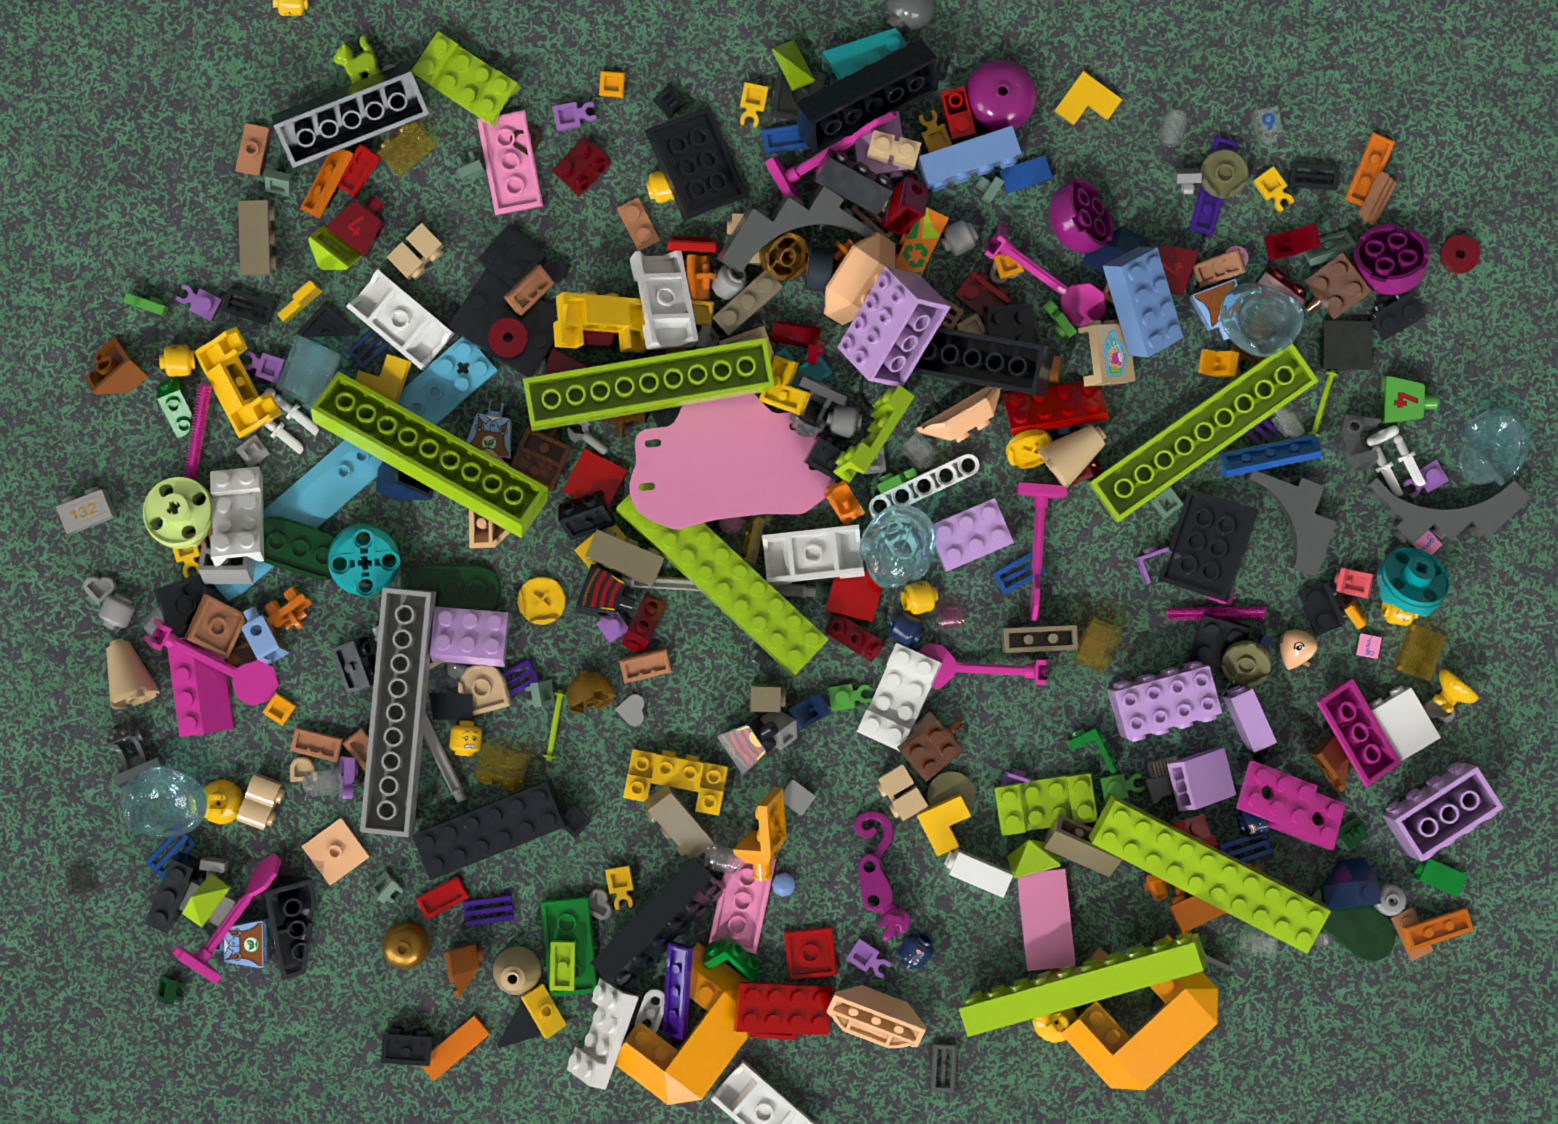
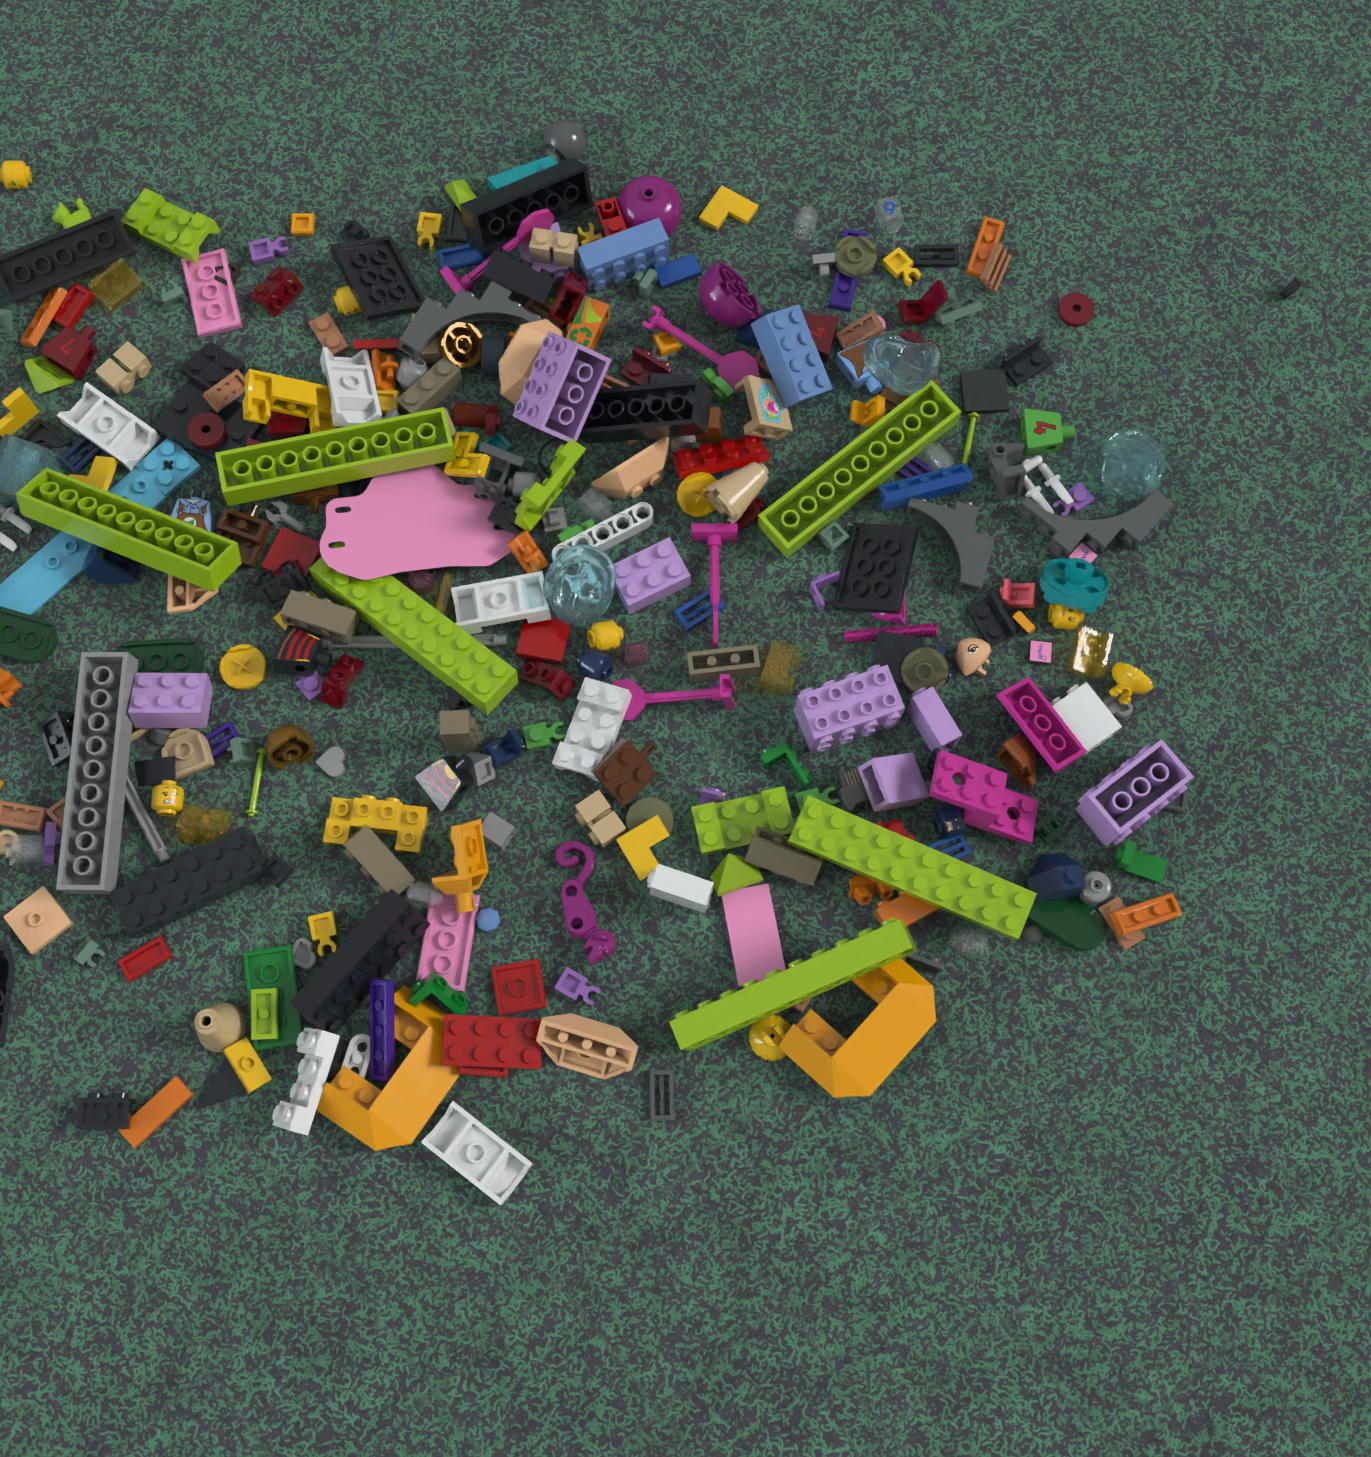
camera: 15 degrees left, 15 degrees down
teal piece [328,523,401,597] -> none
pearl gold cylinder [381,921,431,970] -> none
dark orange slope [444,941,485,997] -> none
dark purple tile [463,895,515,926] -> none
nougat plate [618,647,671,684] -> none
dark blue head [898,932,934,969] -> none
light grey head [940,220,978,256] -> none
reddish brown plate [1304,251,1374,319] -> none
magenta cylinder [1354,224,1429,295] -> none

